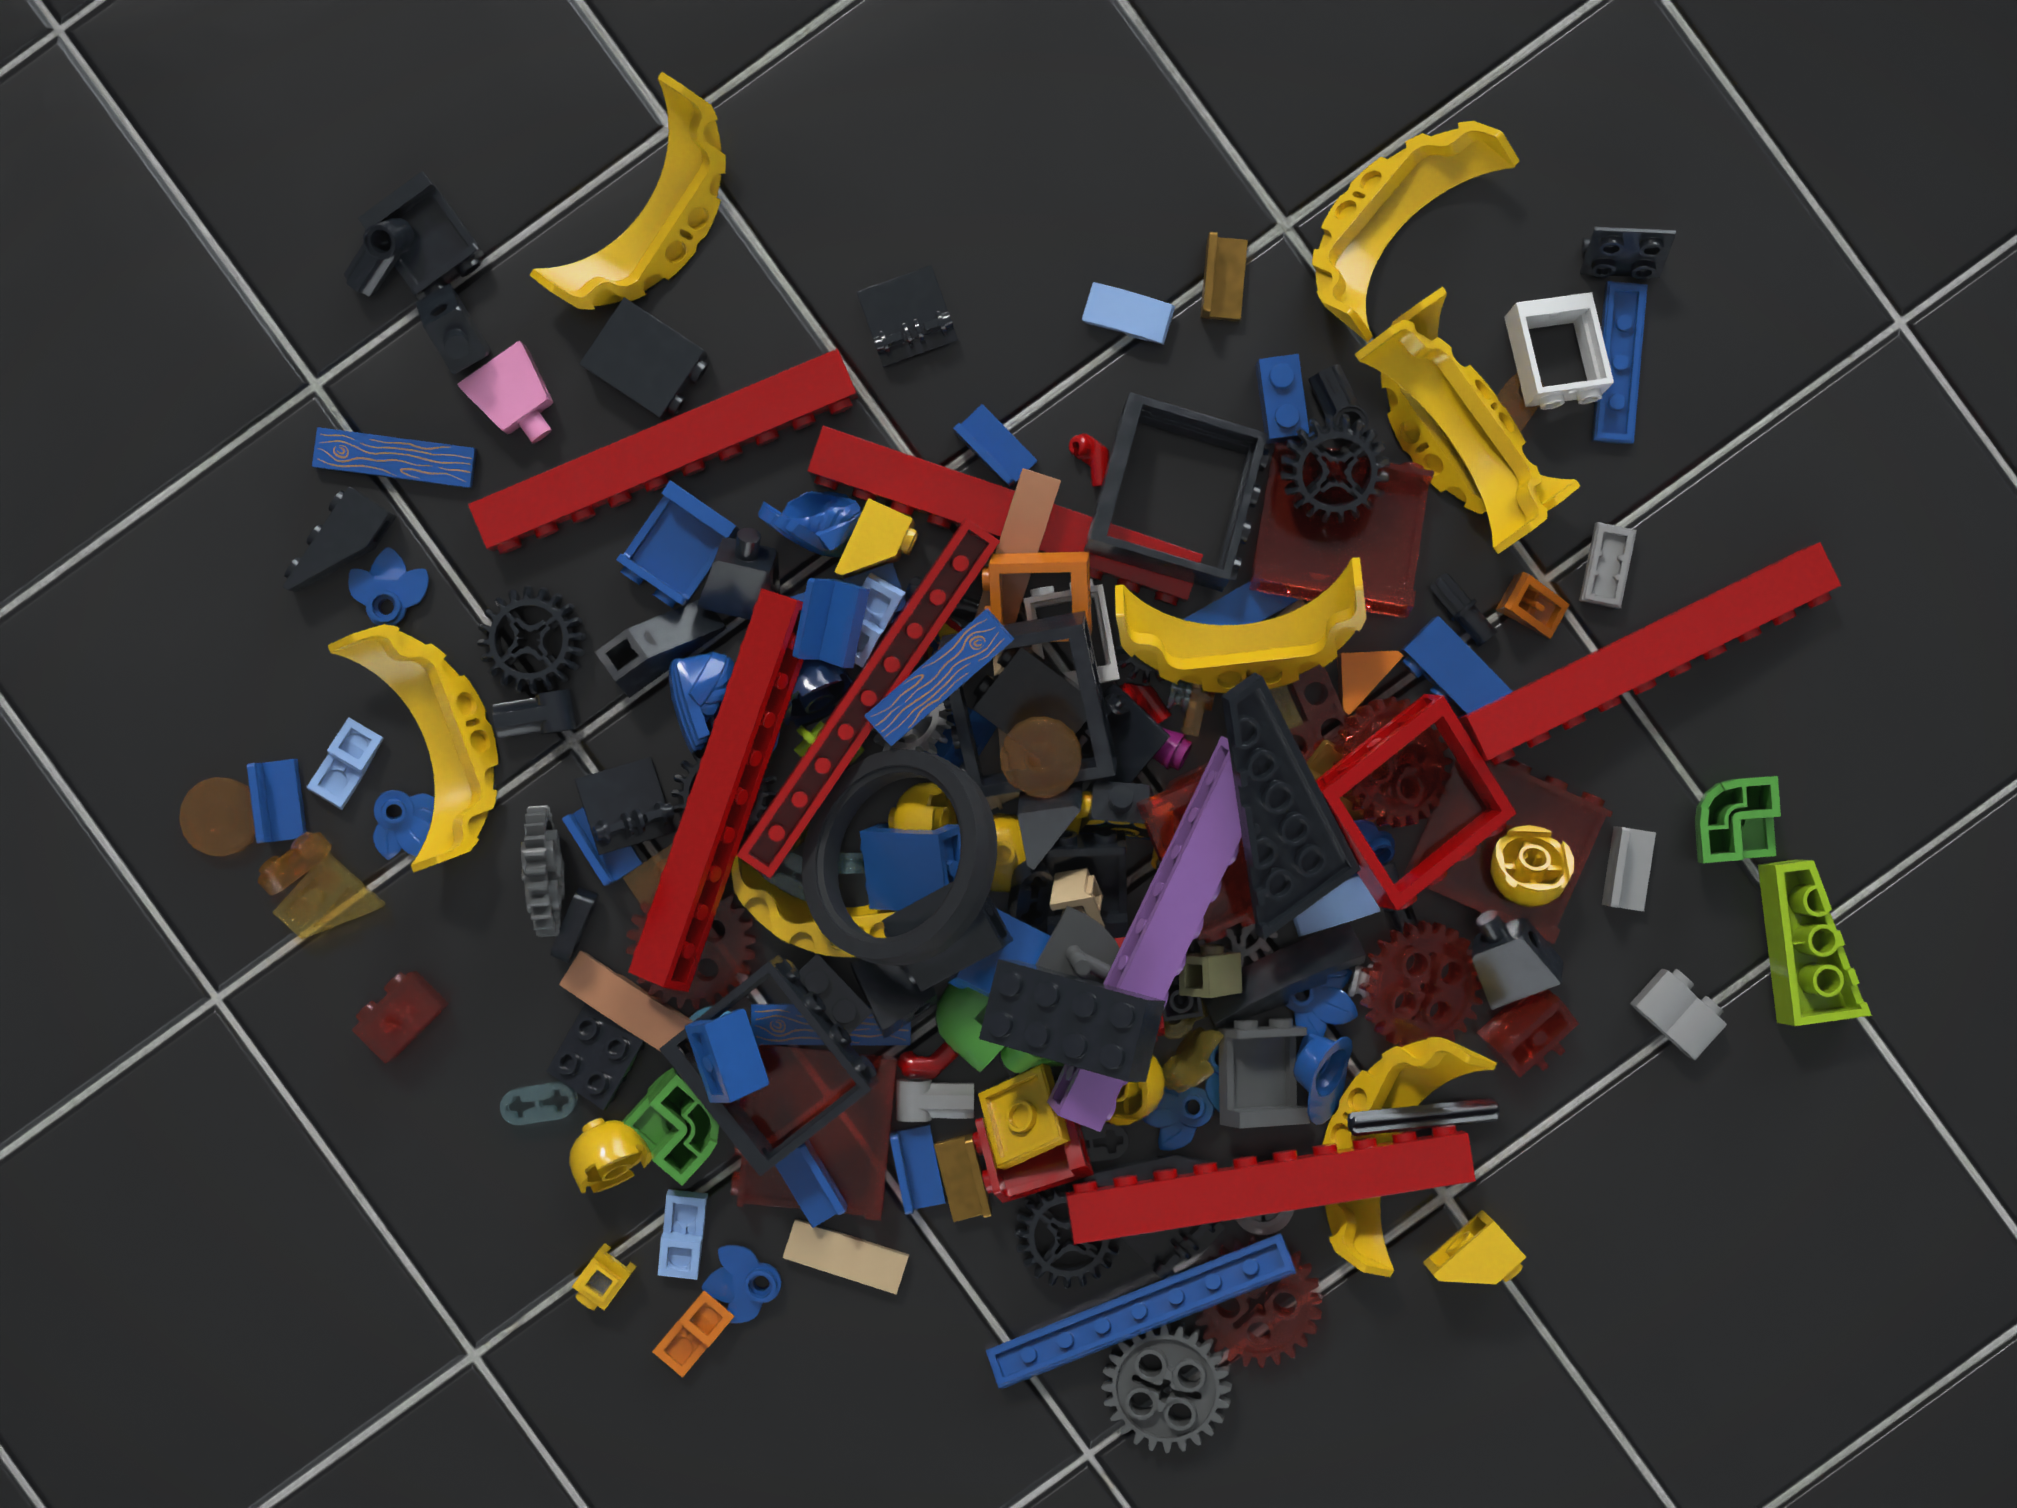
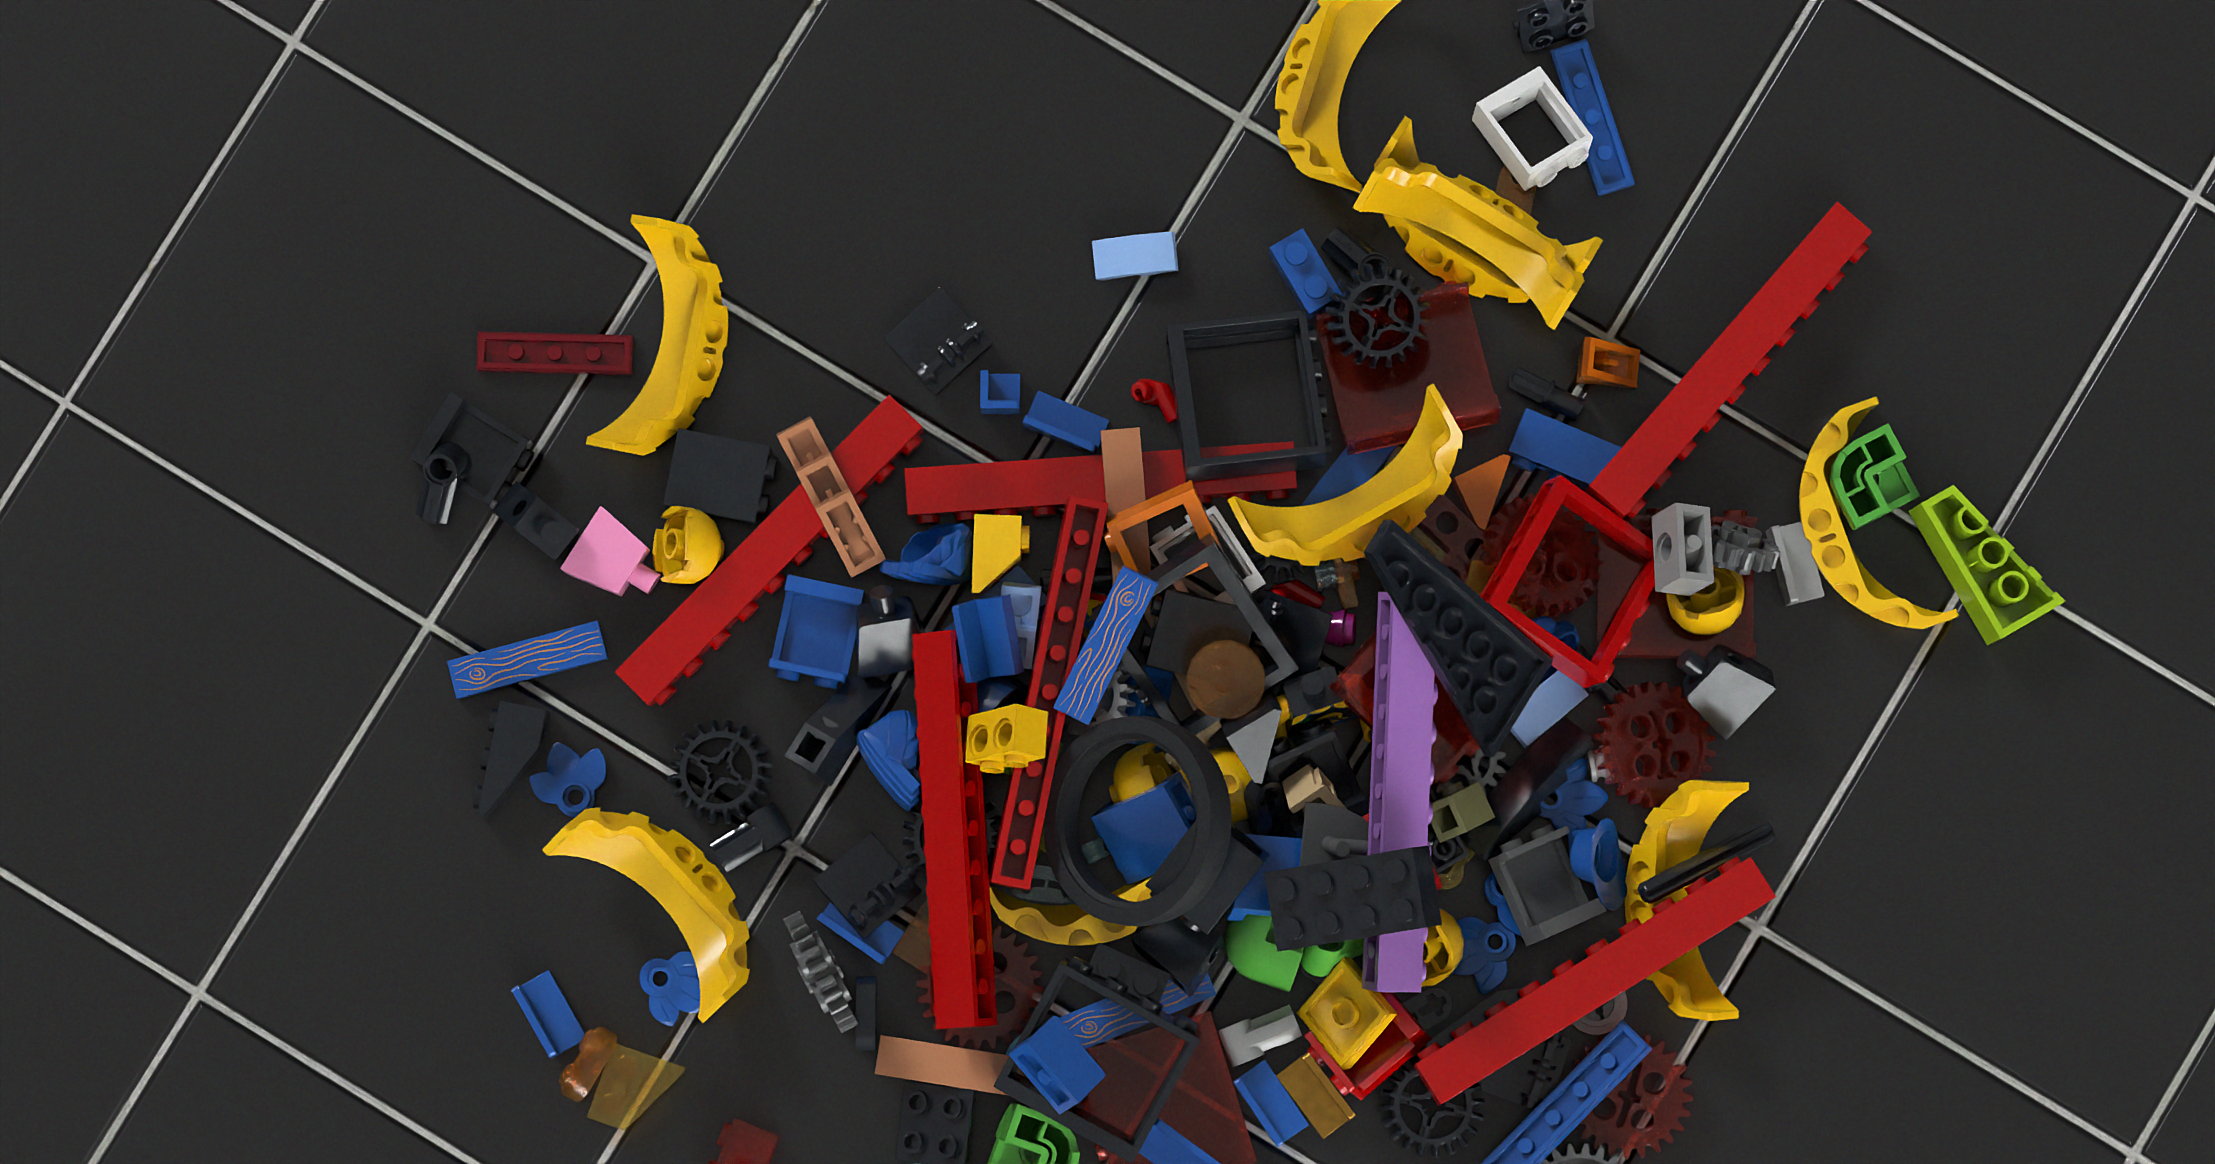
camera: 20 degrees left, 5 degrees down
clear orange tile [179,777,256,856] -> none
light blue slope [307,717,383,810] -> none
red arm [897,1042,959,1079] -> none
clear yellow plate [1162,1027,1224,1093] -> none
pearl gold panel [1200,232,1248,322] -> none
yellow slope [1423,1210,1526,1284] -> none
clear red brick [1476,989,1579,1078] -> none
light grey plate [1579,522,1637,609] -> none
light grey brick [1630,968,1727,1060] -> none
none -> dark red tile [476,331,634,375]
none -> yellow cylinder [652,506,724,584]
none -> nougat slope [776,416,886,578]
none -> yellow brick [965,704,1048,774]
none -> blue panel [980,370,1020,414]
none -> light grey brick [1652,503,1714,596]
none -> dark grey gear [1711,521,1780,575]
none -> yellow windscreen [1799,396,1959,629]

